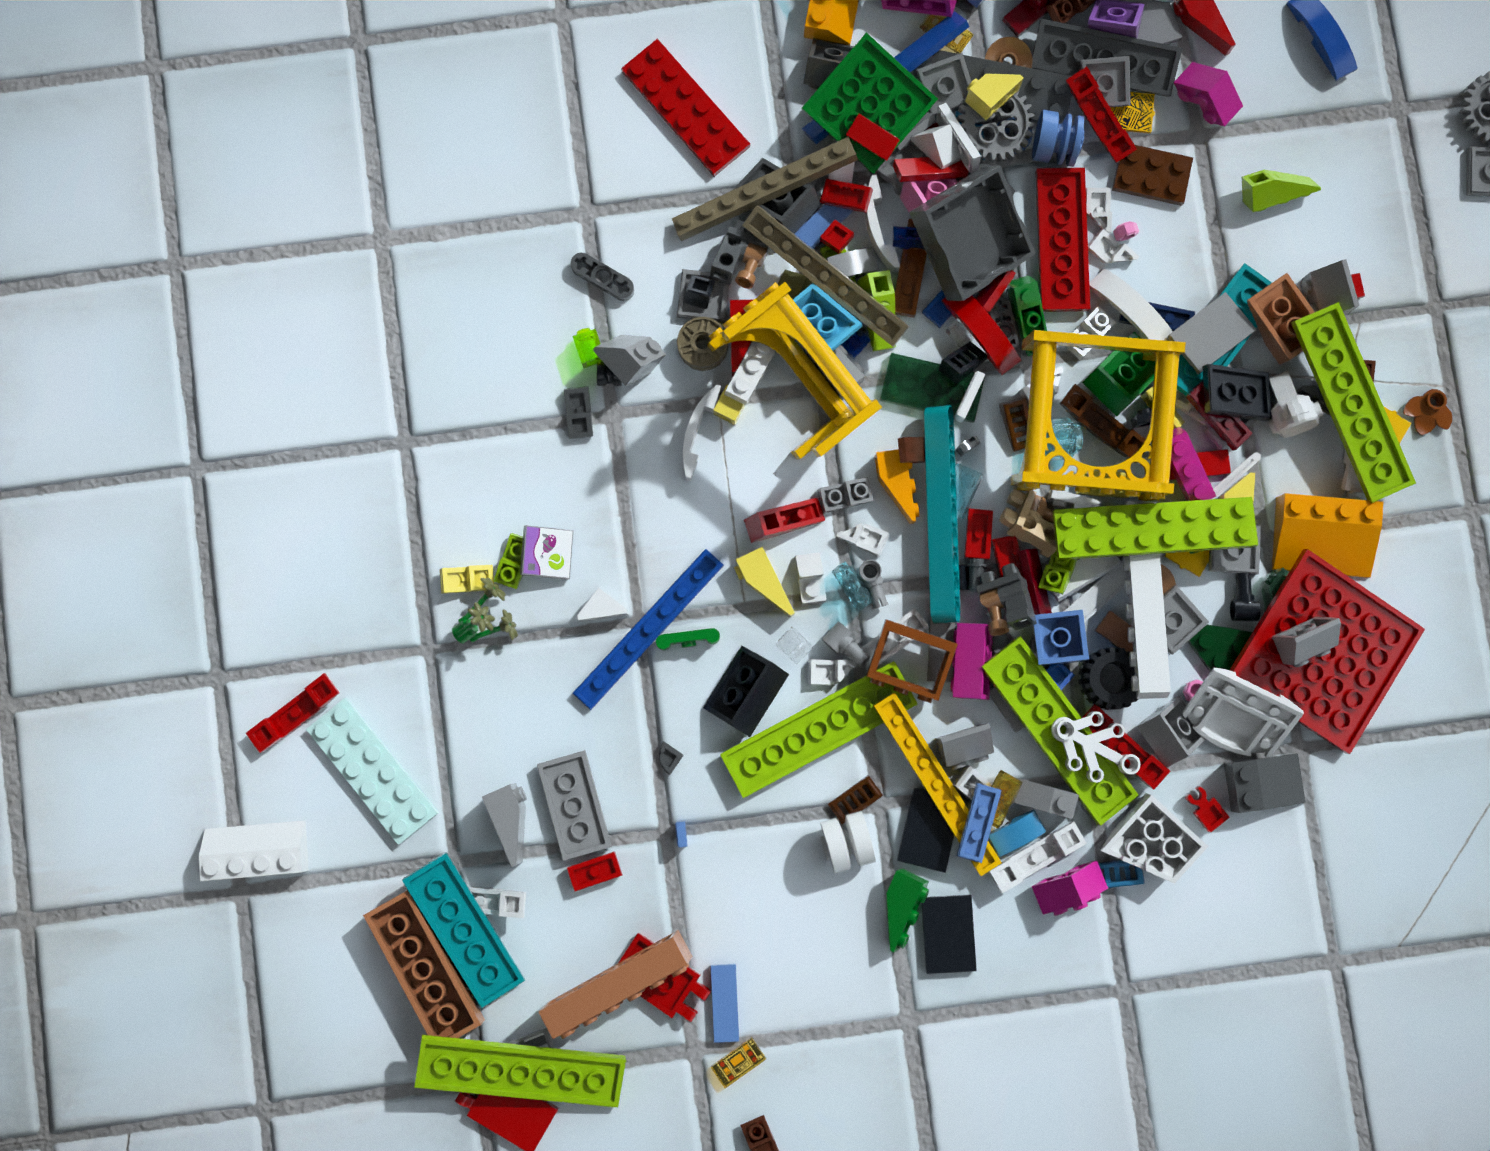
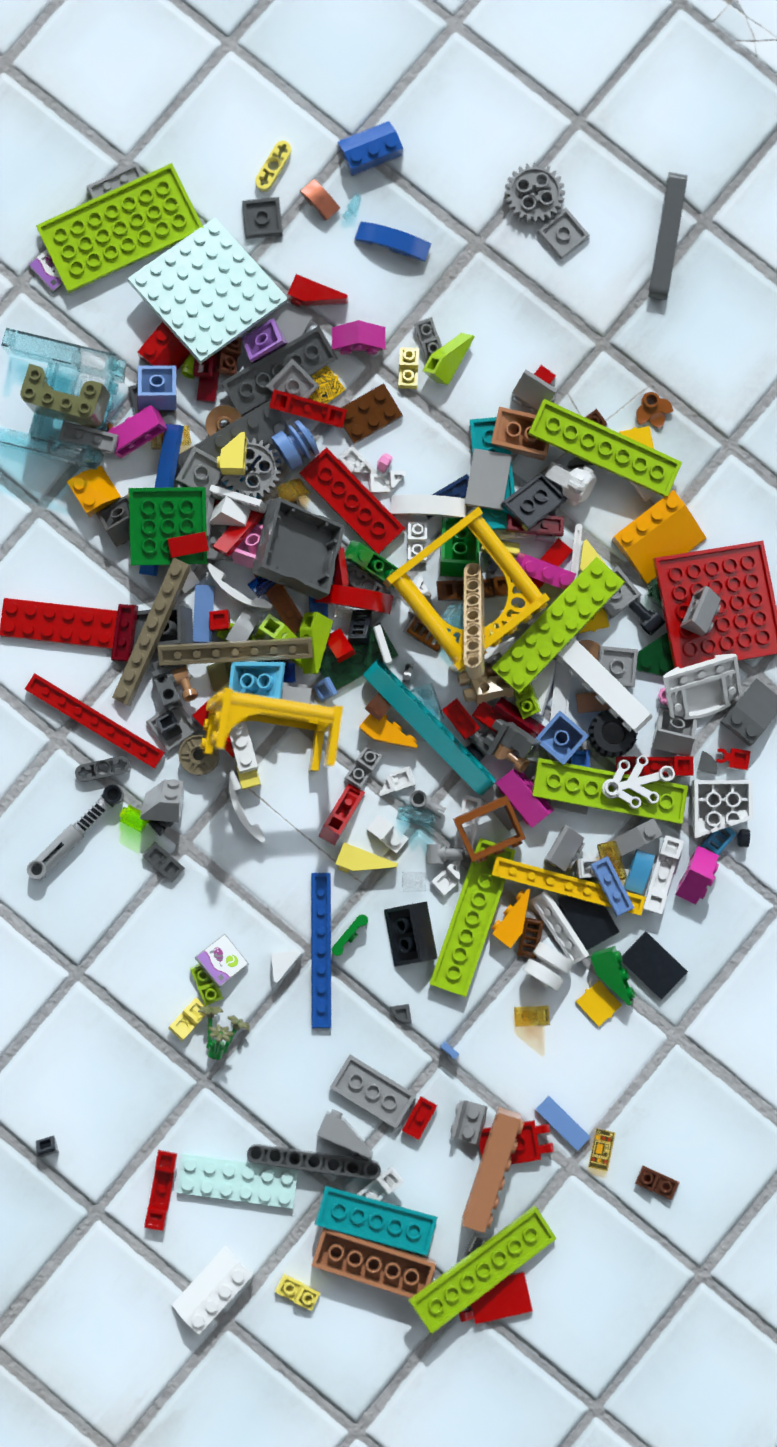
camera: 40 degrees left, 0 degrees up
red plate [820,178,873,213] -> none
none -> red plate [25,673,165,769]
none -> piece [27,784,124,880]
none -> black slope [36,1135,59,1158]
none -> dark red tile [111,604,139,662]
none -> dark grey beam [247,1144,381,1179]
none -> light yellow slope [275,1273,320,1311]
none -> clear yellow slope [276,478,311,503]
none -> lime slope [299,612,333,674]
none -> medium blue tile [313,677,338,703]
none -> red tile [327,628,356,663]
none -> light yellow slope [398,348,419,389]
none -> light grey slope [413,317,442,360]
none -> light grey bracket [450,1100,488,1145]
none -> tan beam [464,563,485,679]
none -> light orange slope [491,888,530,948]
none -> clear yellow slope [514,1005,550,1027]
none -> white plate [530,890,589,964]
none -> yellow piece [575,980,622,1027]
none -> dark grey tile [697,751,717,775]
none -> black tile [737,829,750,848]

